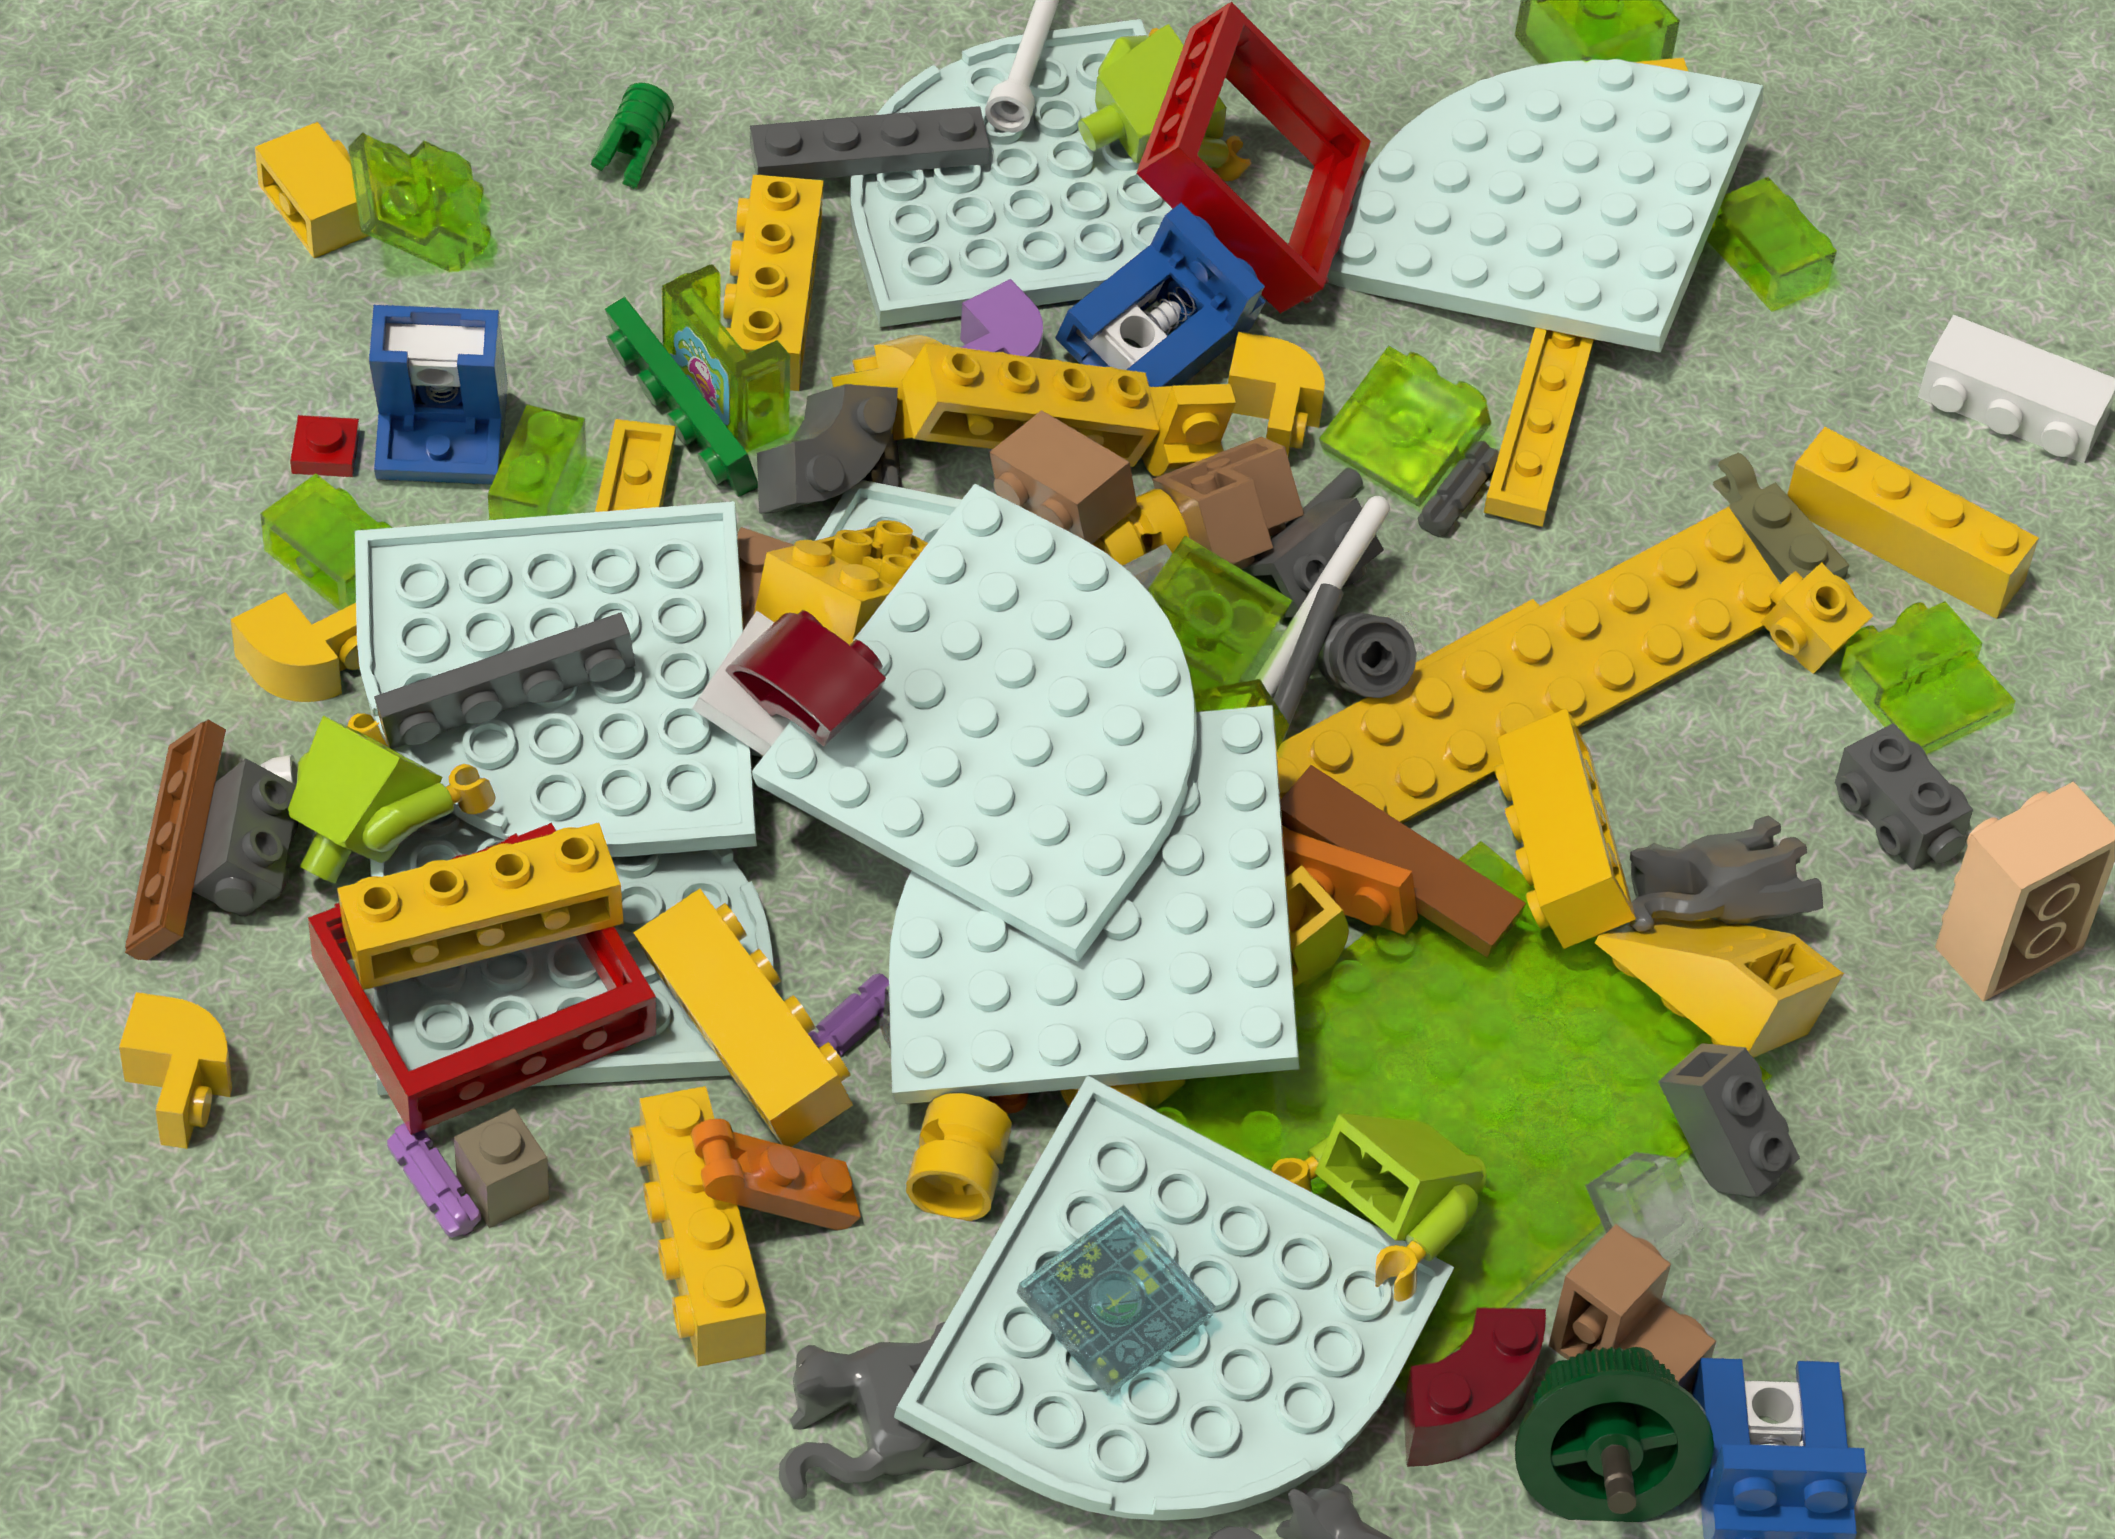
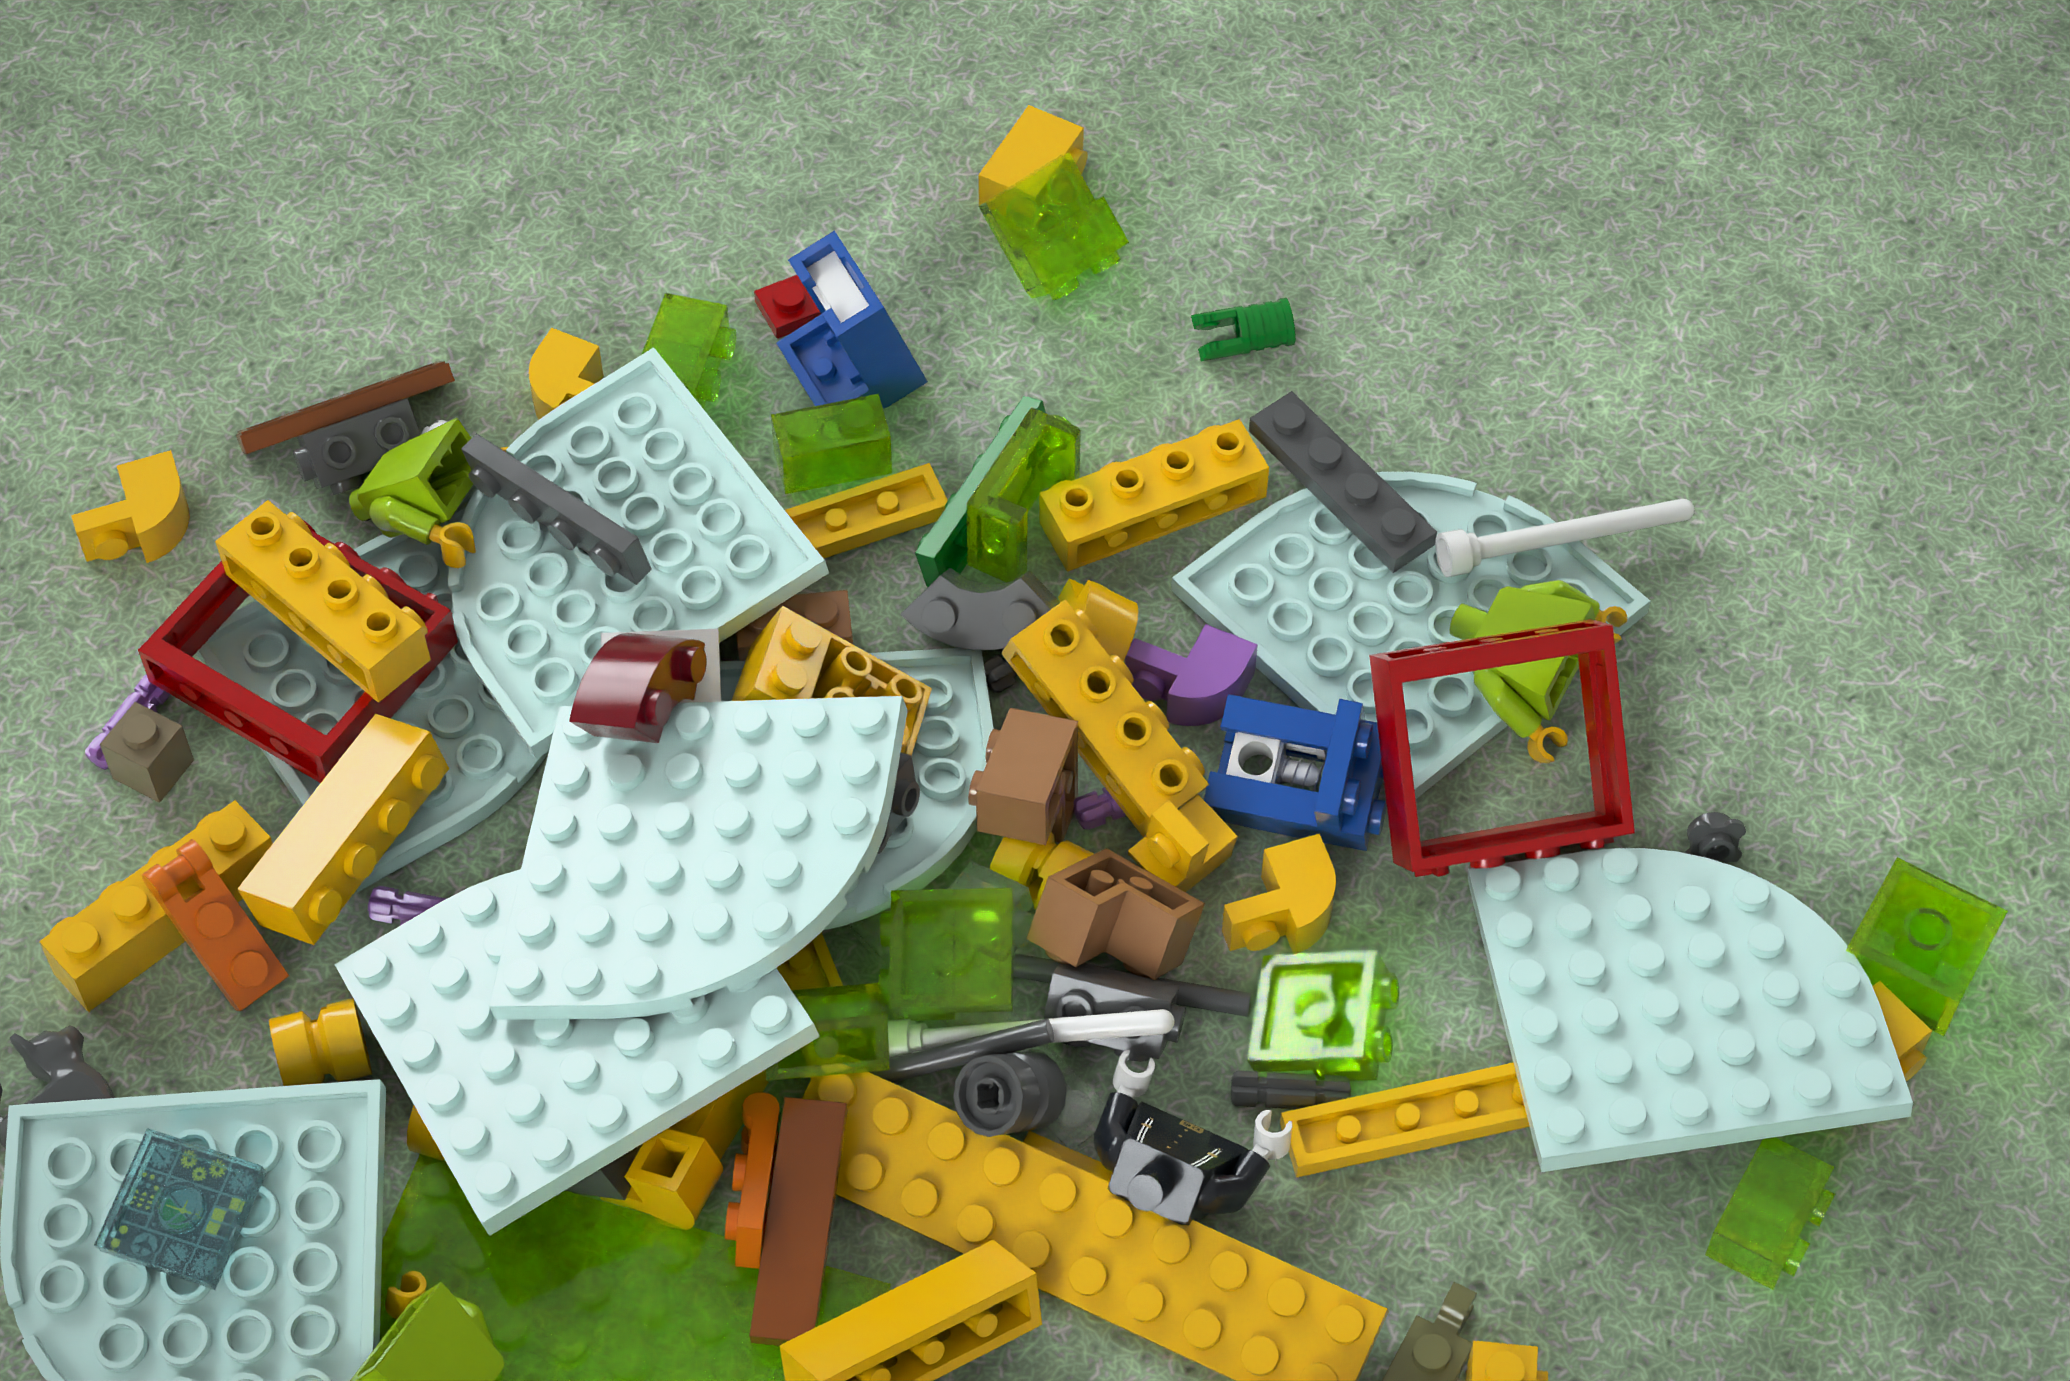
camera: 65 degrees right, 5 degrees up
none -> black torso [1093,1050,1292,1225]
none -> dark grey plate [1685,812,1746,864]

